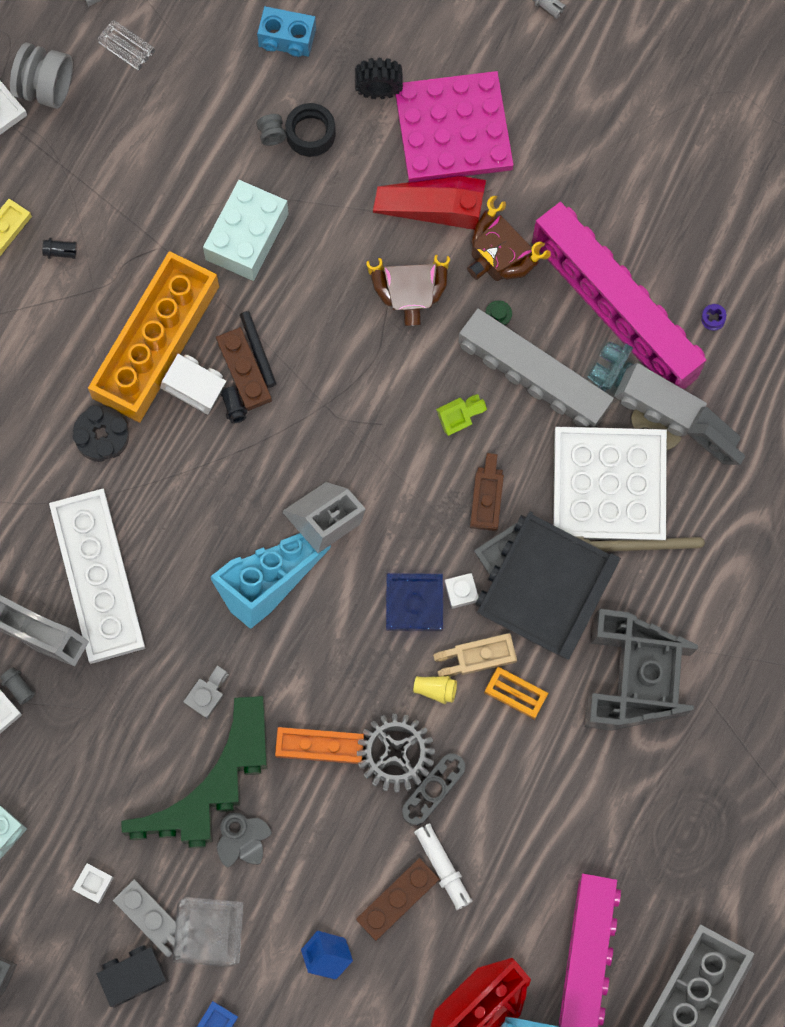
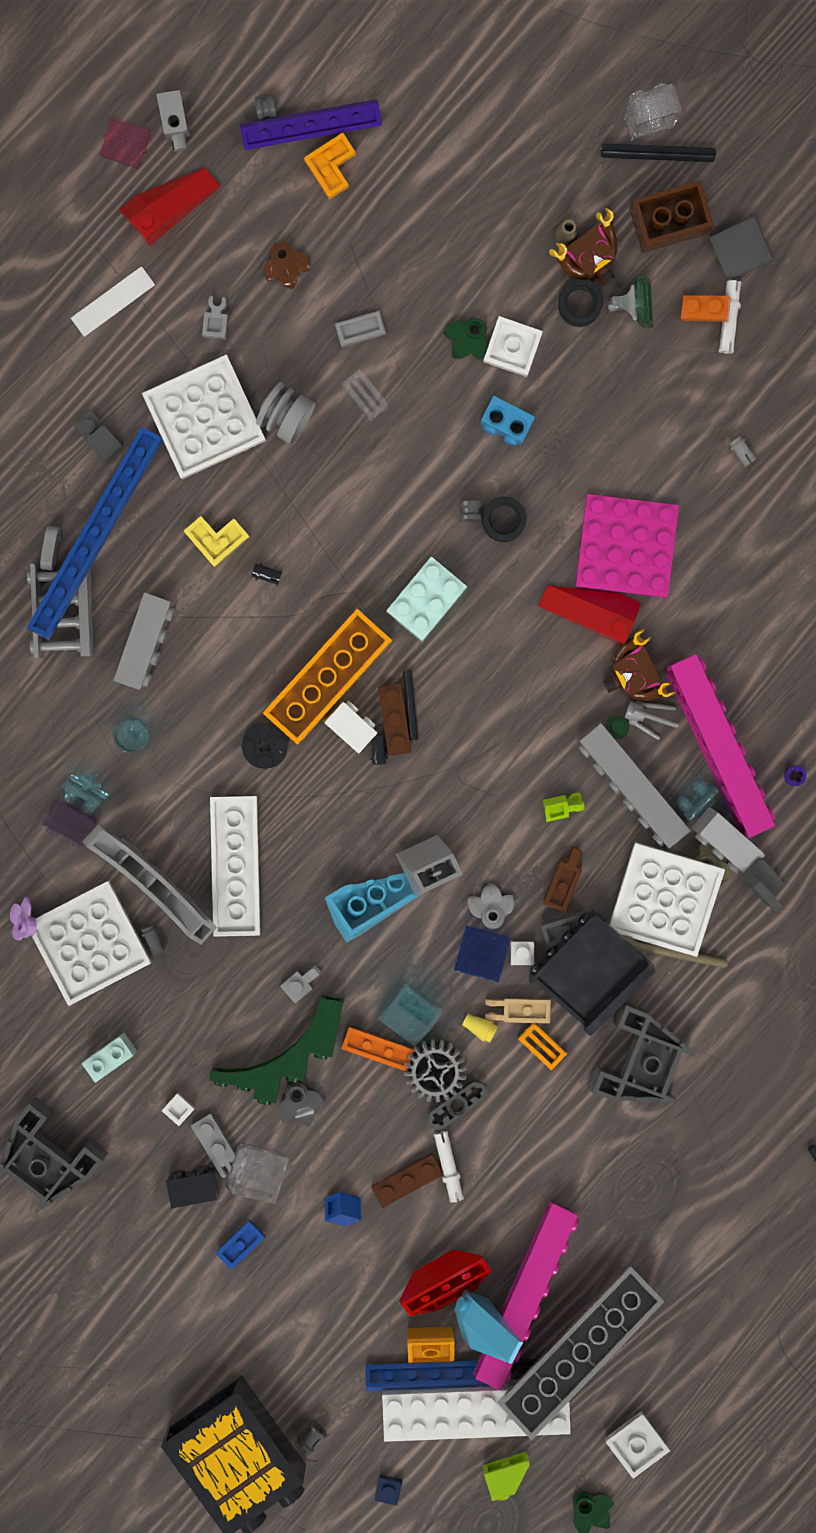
camera: 15 degrees right, 15 degrees up
black tyre [355,58,403,99] -> none
torso [367,255,450,326] -> none
none -> clear light blue slope [377,982,443,1047]
none -> light grey plate [468,883,514,929]
none -> light grey plant [624,700,679,740]

